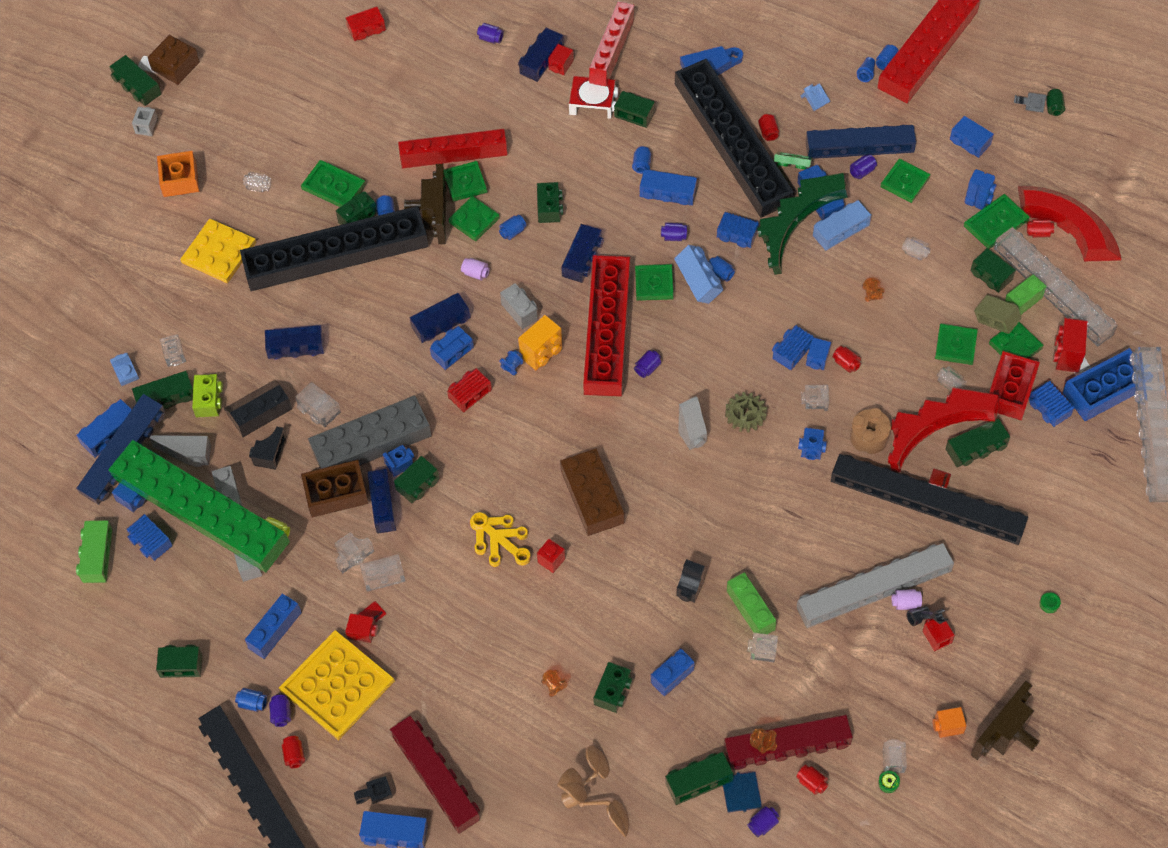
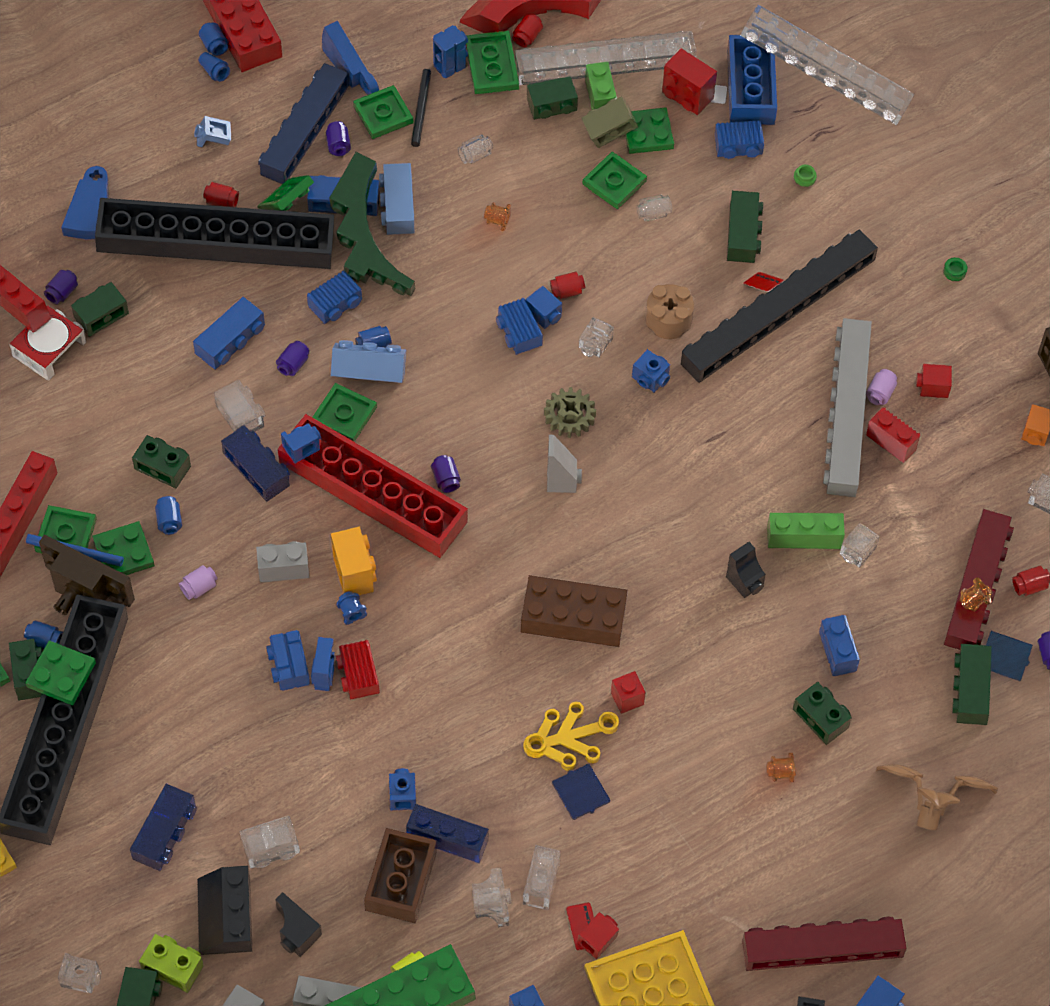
camera: 65 degrees left, 0 degrees up
dark grey brick [308,395,432,469] -> none
dark green brick [394,456,439,504] -> none
clear blue brick [409,293,470,343] -> none
blue brick [632,146,652,174] -> none
red arch [888,388,1000,473] -> none
black brick [906,606,948,626] -> none
blue brick [950,116,994,158] -> none
red brick [989,351,1040,421] -> none
none -> blue piece [26,534,124,567]
none -> green plate [26,640,96,705]
none -> dark purple brick [44,270,78,305]
none -> clear brick [214,380,266,440]
none -> blue brick [281,423,321,463]
none -> blue brick [311,637,335,691]
none -> blue piece [322,20,379,95]
none -> black bar [411,69,431,147]
none -> clear blue piece [552,764,611,820]
none -> bright green plate [794,164,817,187]
none -> red brick [866,408,920,463]

